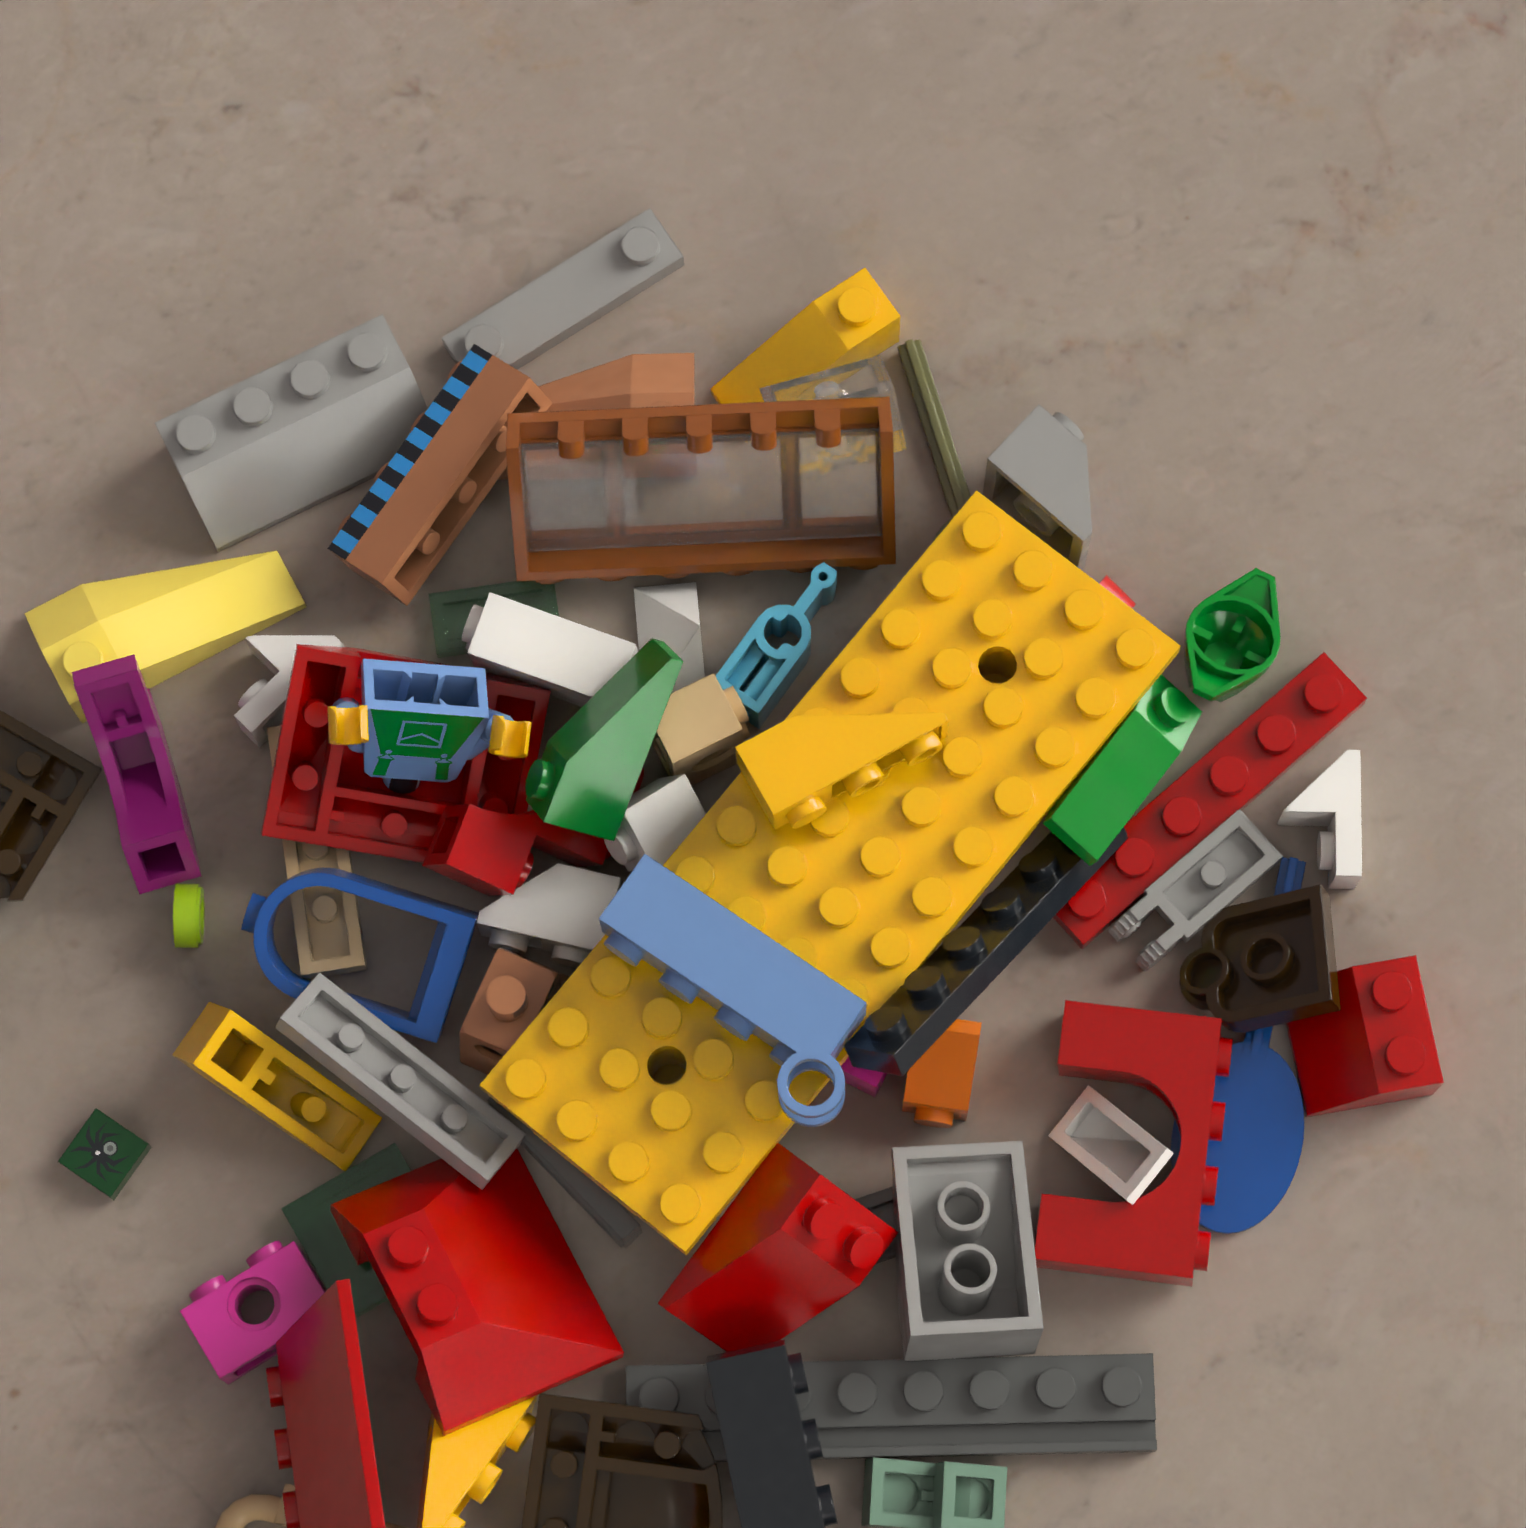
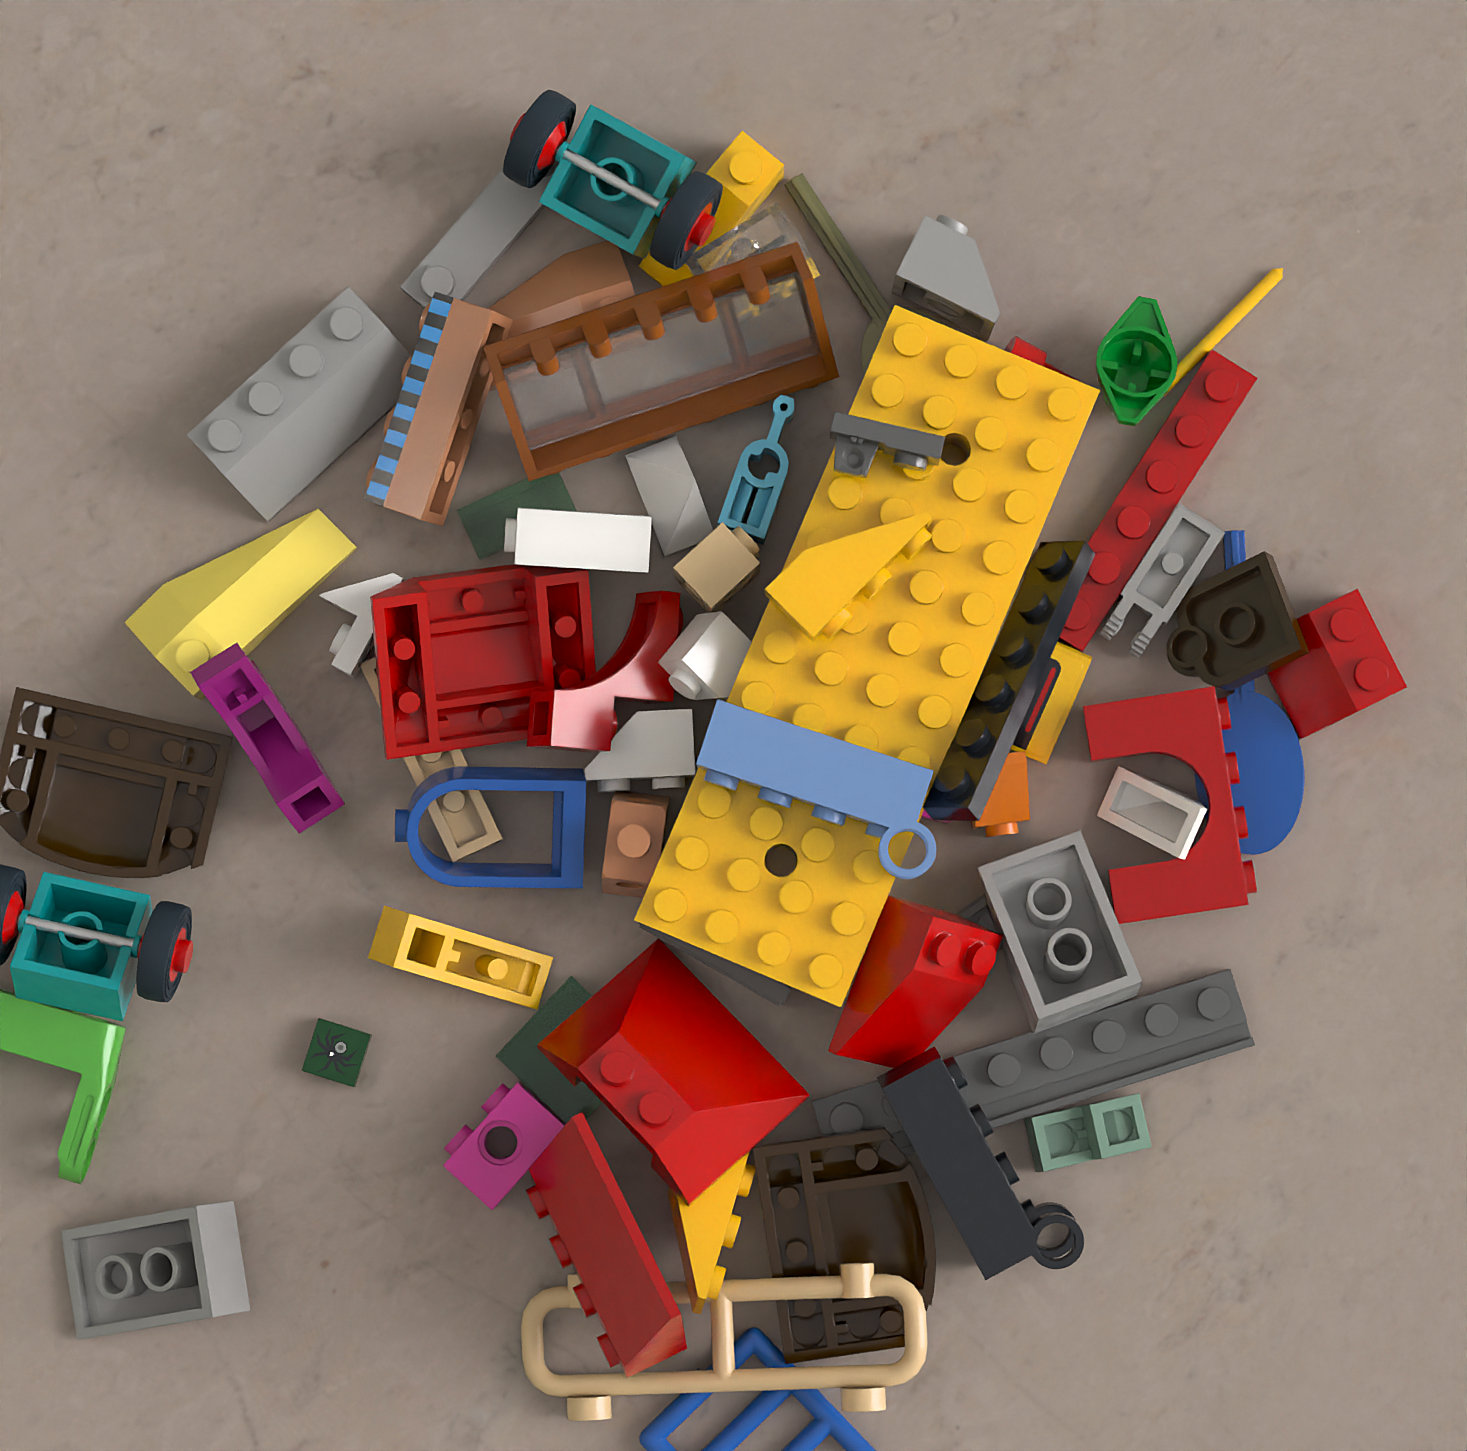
camera: 20 degrees left, 10 degrees up
lime tile [173,884,205,948] -> none
light grey plate [275,972,526,1190] -> none
torso [327,659,532,794] -> none
green slope [525,638,684,841] -> none
green slope [1042,674,1202,866] -> none
white slope [1277,750,1362,889] -> none
none -> brick [503,90,723,270]
none -> dark grey hinge [830,412,945,478]
none -> slope [1011,642,1092,764]
none -> yellow axle [1164,268,1283,396]

